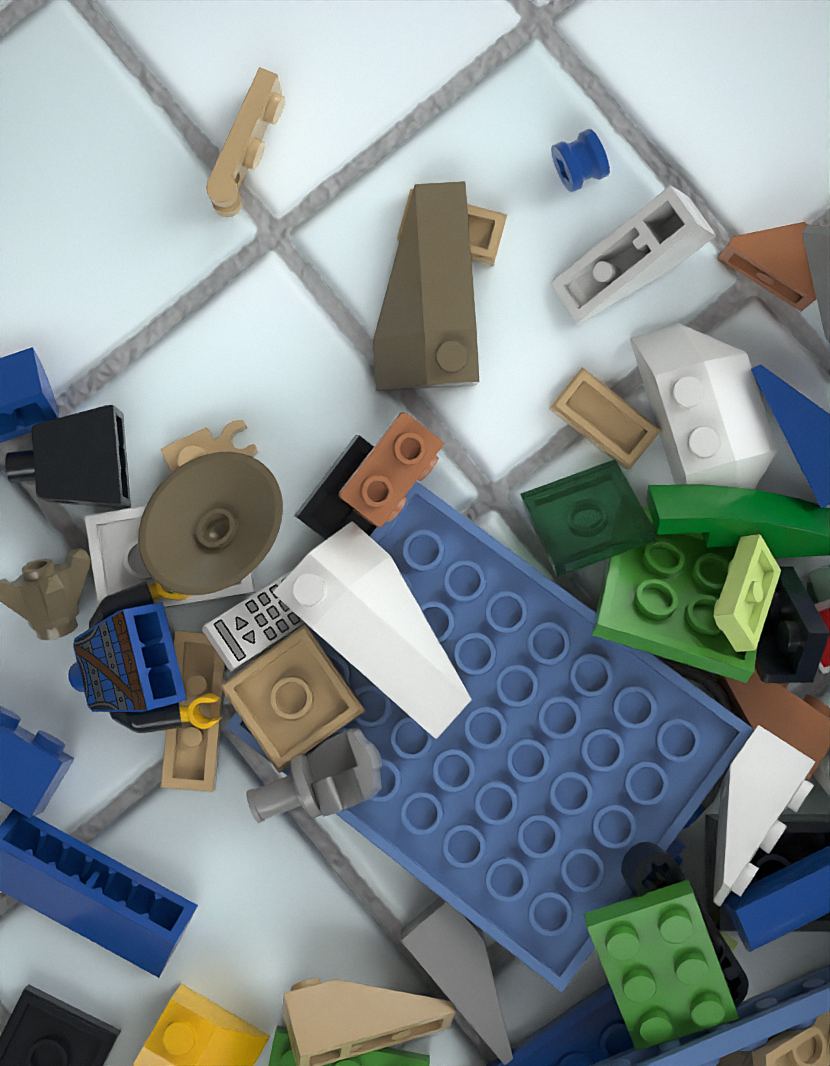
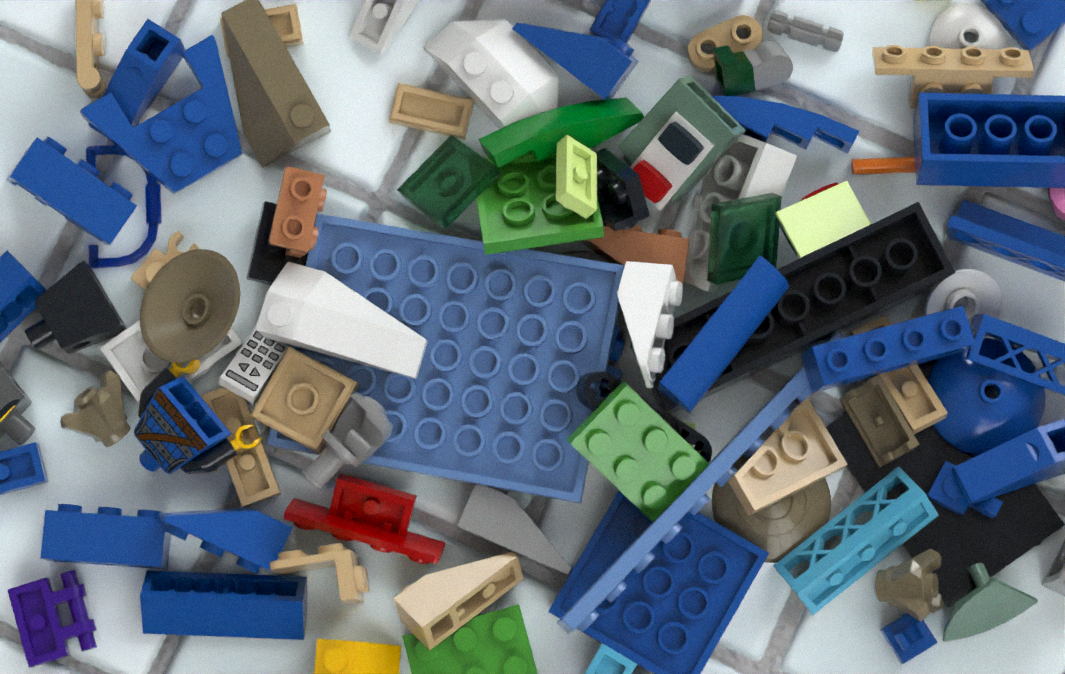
camera: 20 degrees left, 5 degrees down
none -> blue wedge [6,136,137,245]
none -> blue wing [80,35,242,194]
none -> clear blue piece [86,145,162,268]
none -> blue slope [88,19,186,136]
none -> blue slope [156,508,293,574]
none -> tan bracket [269,543,370,605]
none -> red bracket [283,473,446,564]

